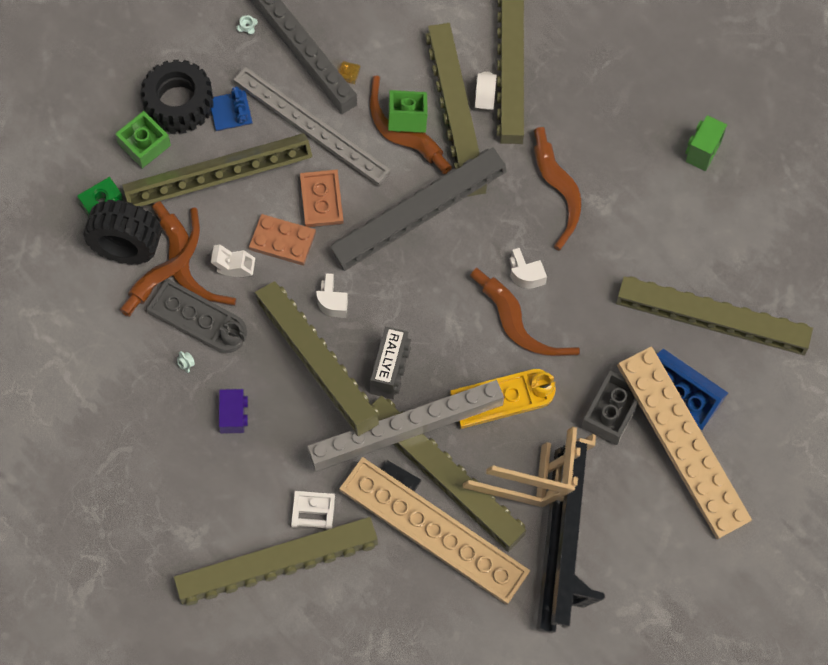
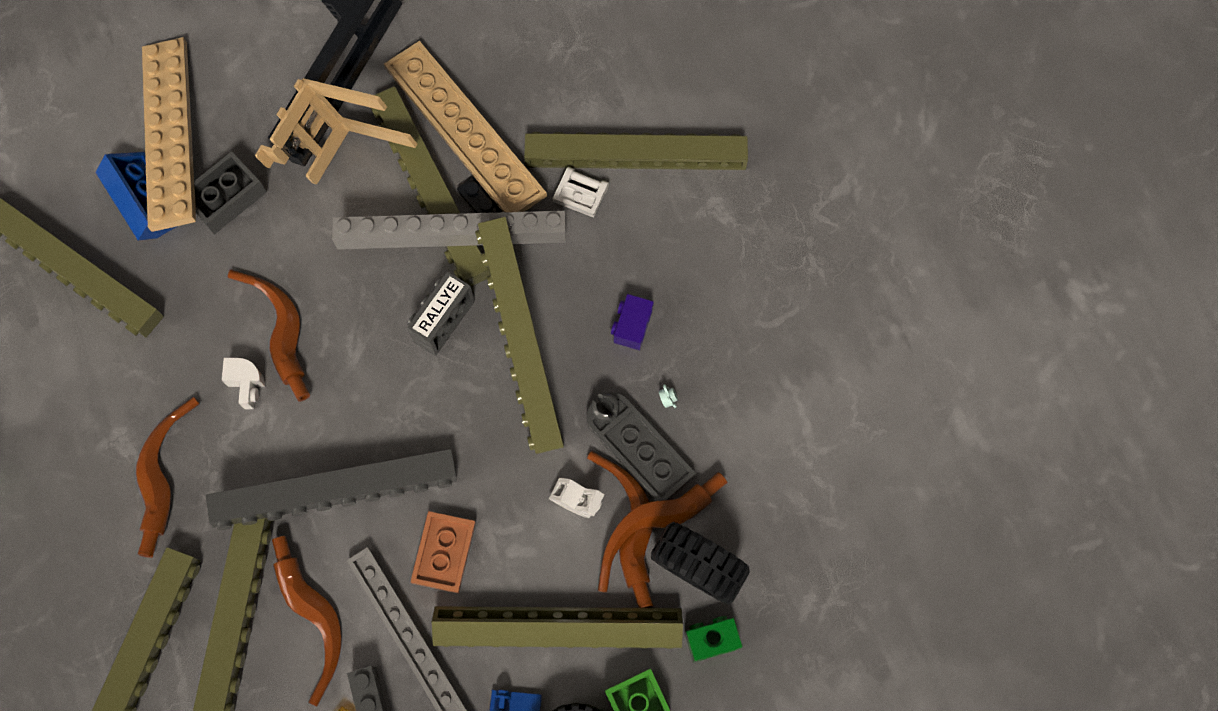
camera: 160 degrees left, 5 degrees up
nougat plate [249,214,316,266] -> none
white brick [316,274,348,318] -> none
bright green brick [388,90,428,133] -> none
yellow plate [450,369,556,429] -> none
white brick [475,72,496,109] -> none

